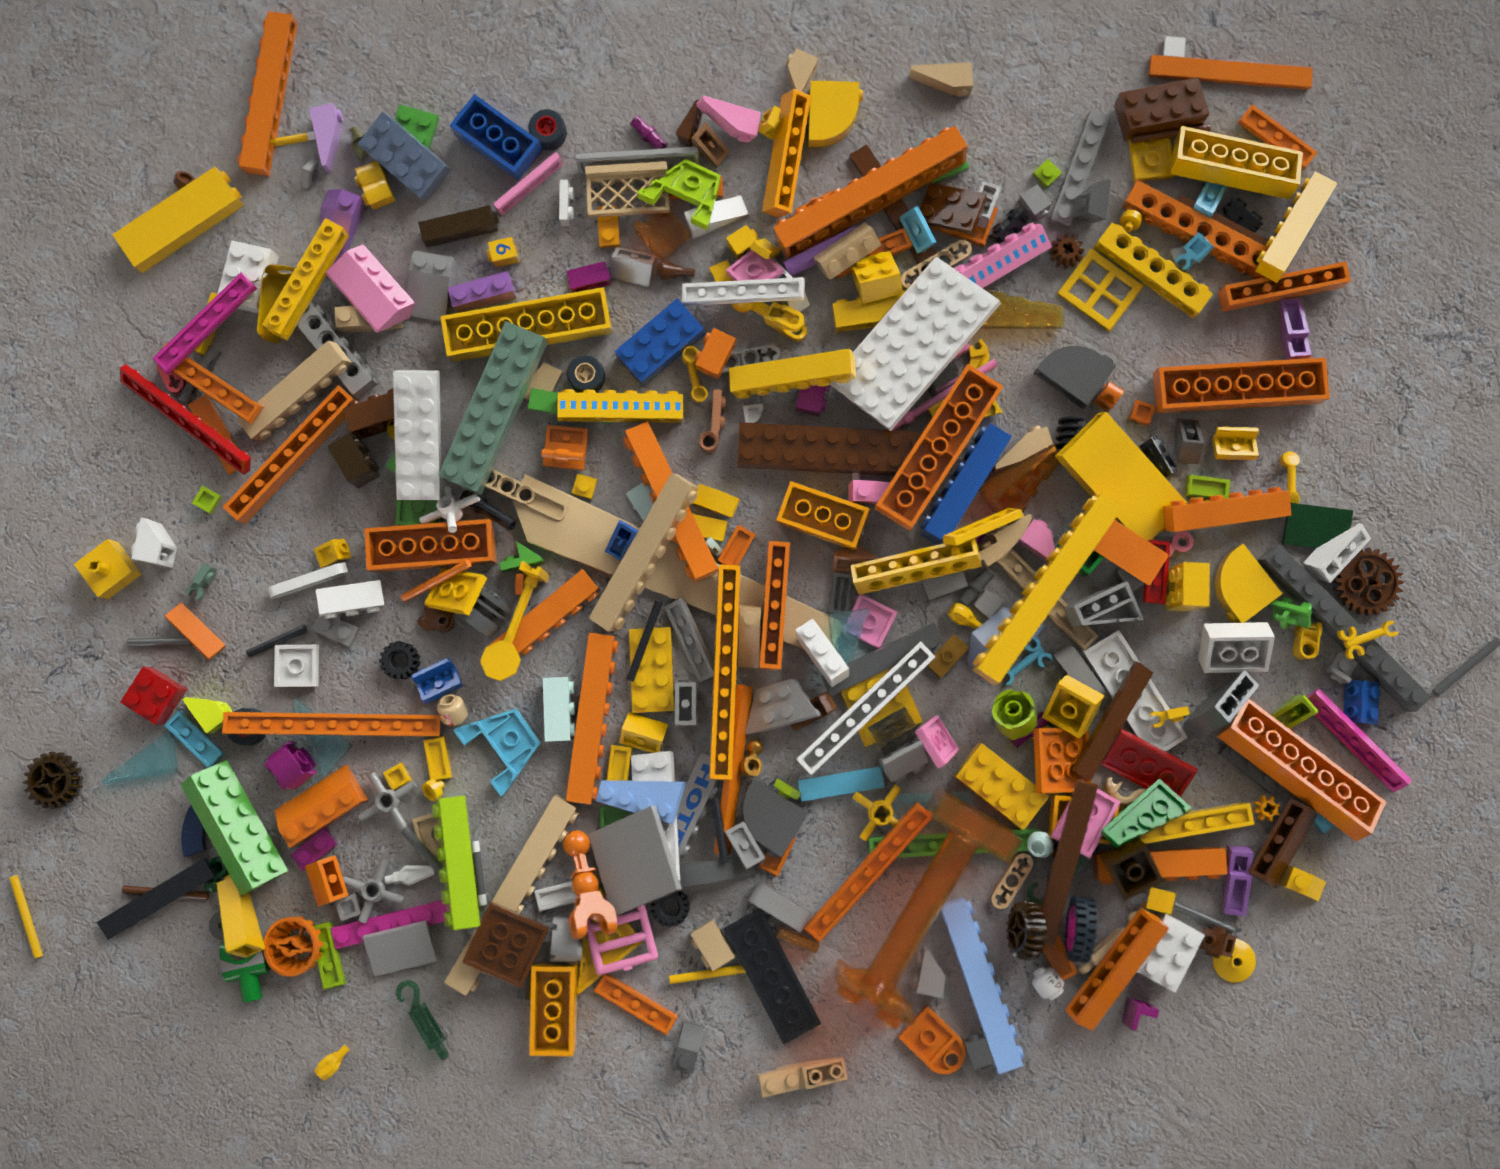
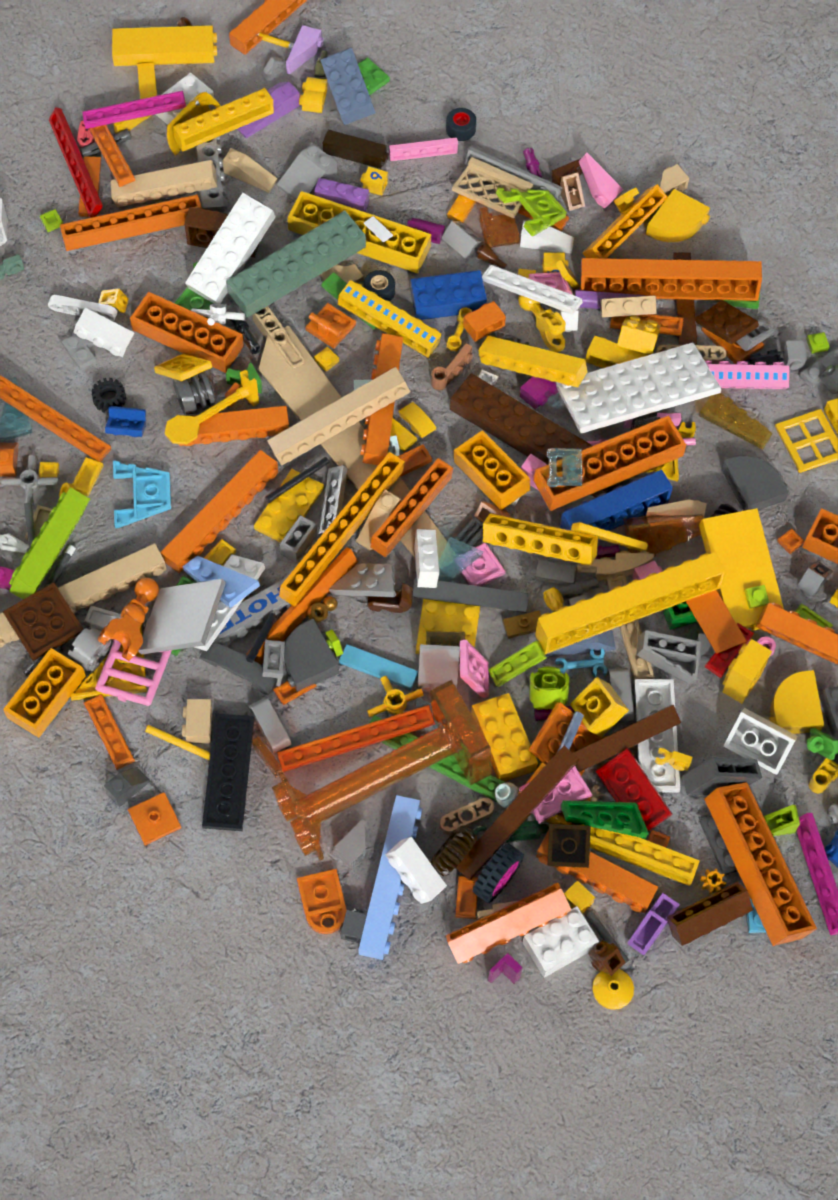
camera: 25 degrees right, 20 degrees down
black bar [246,625,308,658] -> none
white plate [274,644,319,687] -> none
bright pink slope [326,245,415,333] -> none
dark brown brick [327,434,380,488] -> none
orange bar [401,560,471,602] -> none
reddish brown plate [417,605,455,633] -> none
tan head [437,694,468,726] -> none
blue brick [449,94,543,181] -> none
light aqua brick [543,677,576,742] -> none
white plate [559,180,574,226] -> none
blue slope [605,520,638,561] -> none
yellow panel [619,712,668,753] -> none
black tyre [651,890,690,927] -> none
tan slope [757,1057,847,1098] -> none
white brick [797,642,935,775] -> none
medium azure plate [899,206,937,254] -> none
tan slope [909,62,973,97] -> none
white head [1032,966,1064,1000] -> none
reddish brown gear [1048,233,1084,270] -> none
orange leg [1093,382,1124,412] -> none
black hinge [1139,436,1177,478] -> none
yellow slope [1278,866,1326,902] -> none
none -> orange plate [128,792,182,845]
none -> yellow tile [137,62,157,99]
none -> white sticker [364,216,393,242]
none -> white brick [385,837,447,904]
none -> lime tile [488,640,547,687]
none -> clear light blue plate [547,448,582,487]
none -> sand blue piece [558,711,584,751]
none -> orange tile [648,830,670,848]
none -> lime plate [744,585,769,609]

